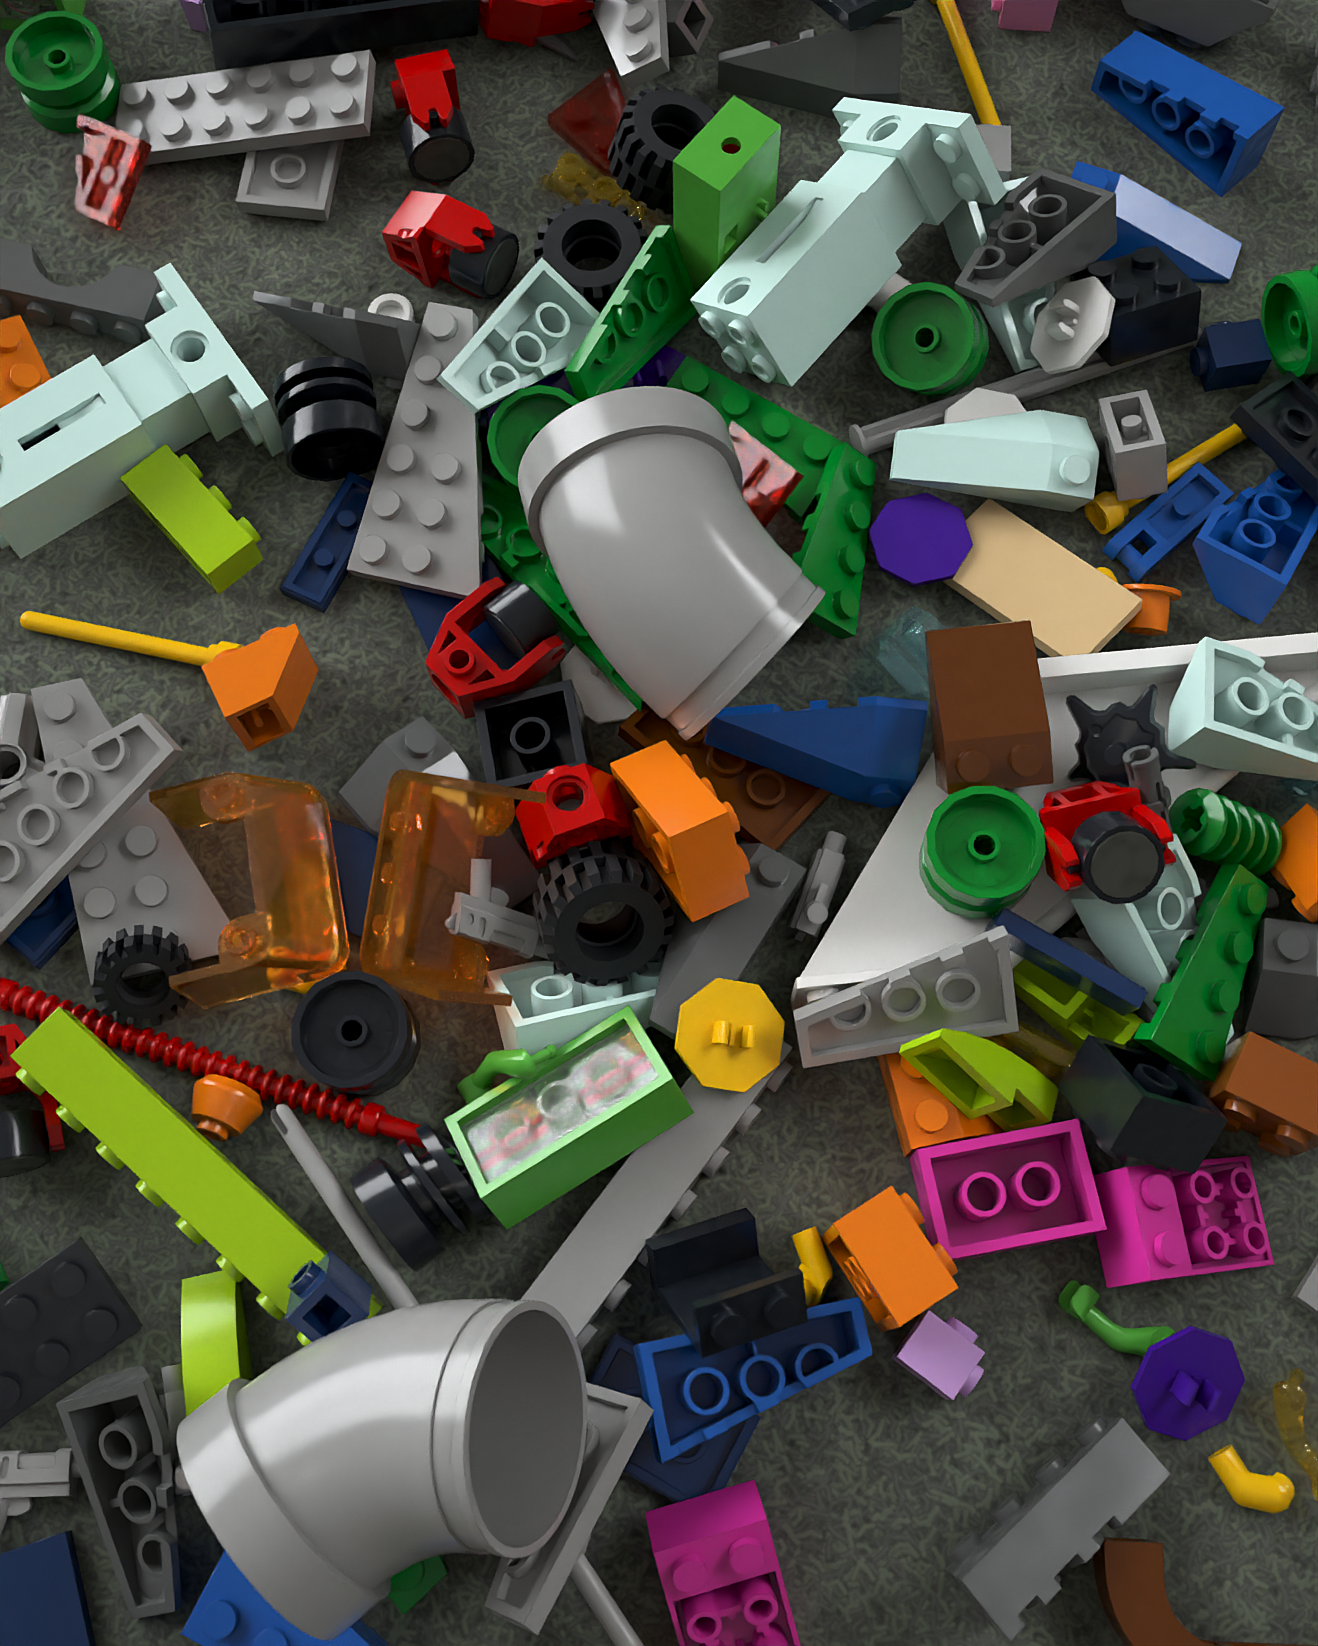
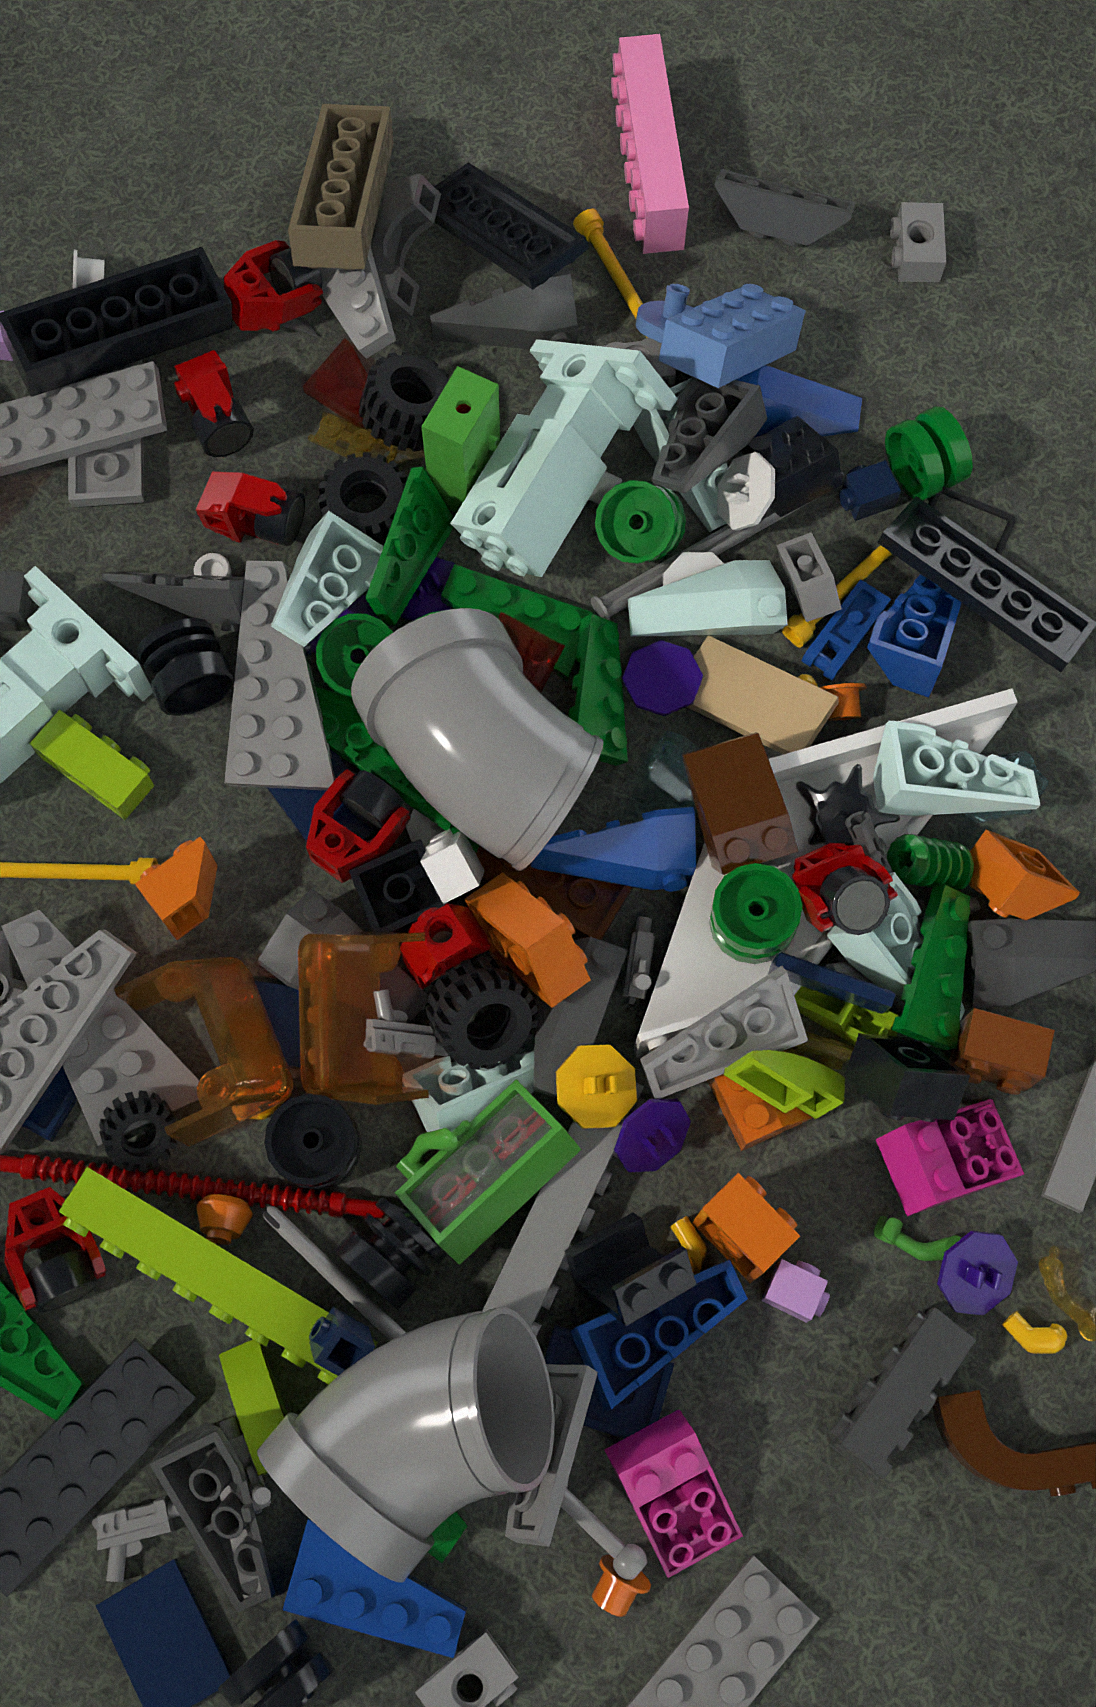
camera: 15 degrees left, 0 degrees up
dark blue tile [280,472,373,613] -> none
dark pink brick [909,1119,1107,1262] -> none
blue wedge [1091,30,1285,197] -> none
none -> white brick [420,829,485,904]
none -> dark purple piece [614,1098,691,1172]
none -> medium blue brick [635,284,805,388]

